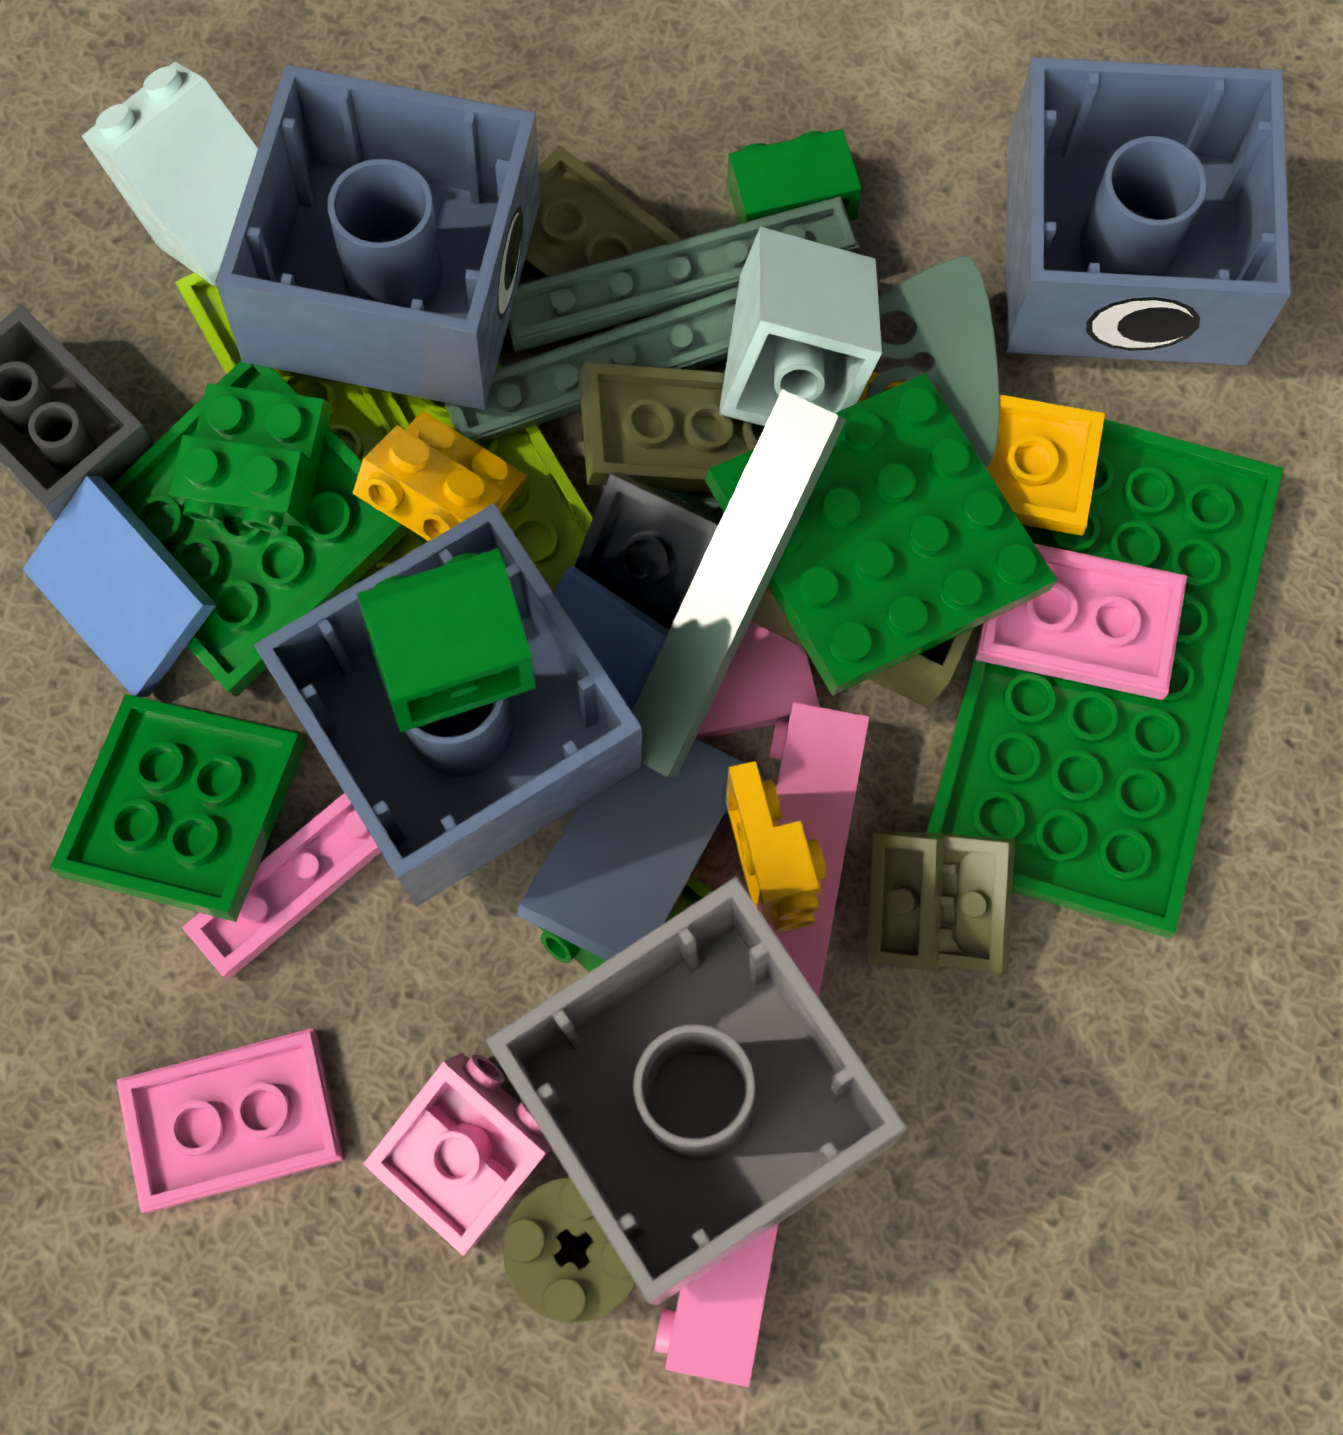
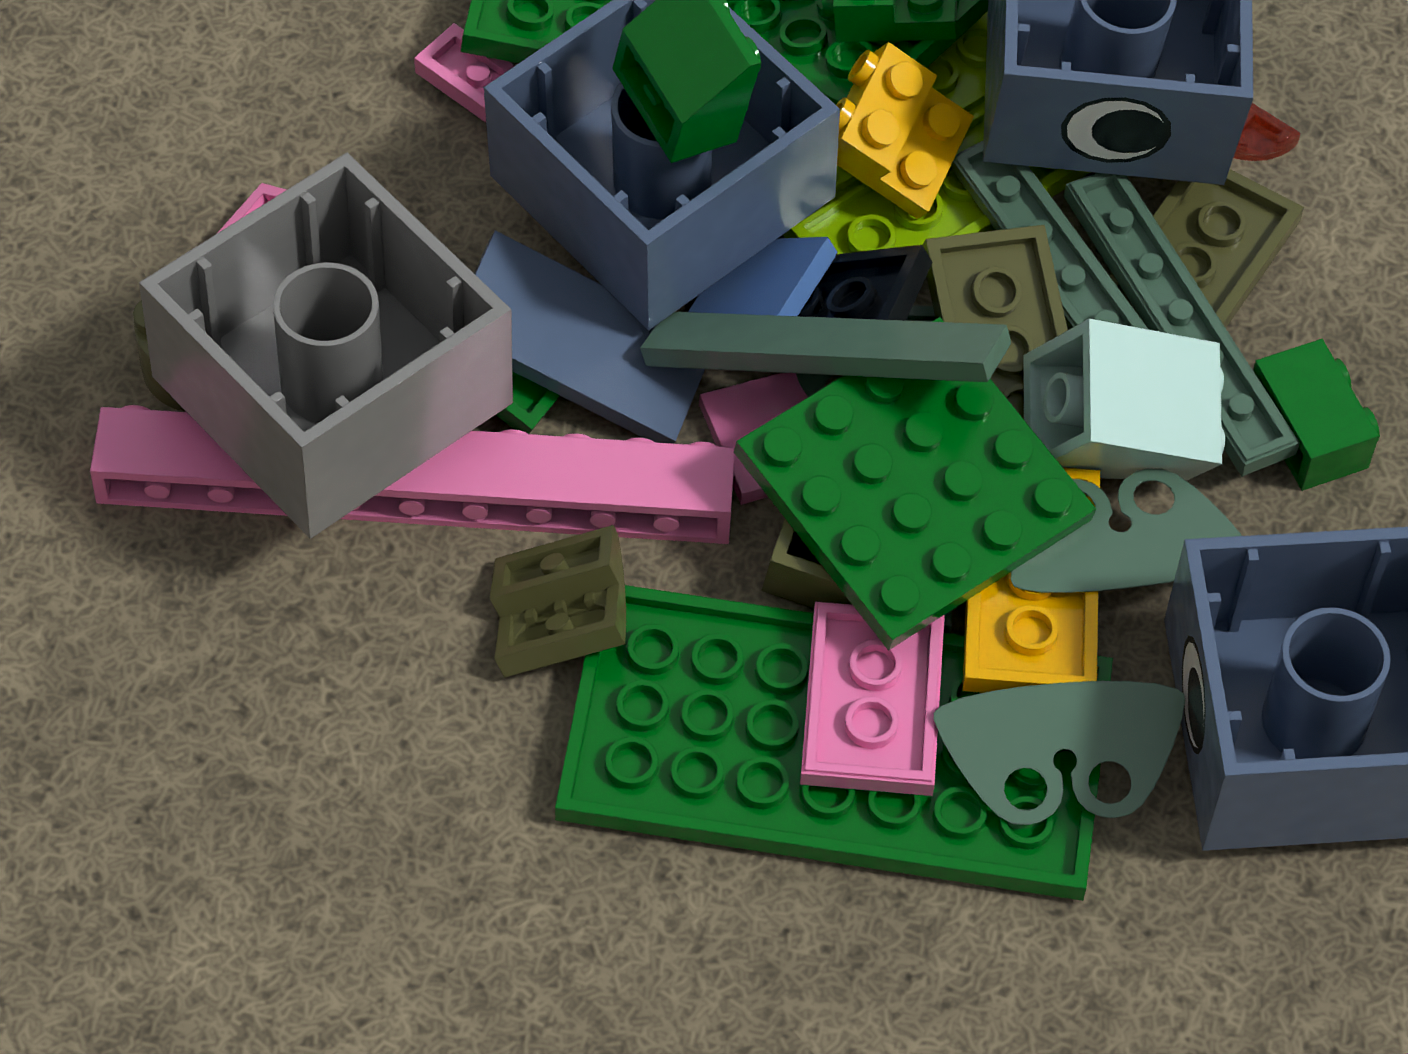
camera: 80 degrees right, 15 degrees down
bright pink tile [116,1028,344,1214] -> none
yellow plate [725,761,827,933] -> none
none -> sand green piece [934,681,1185,825]

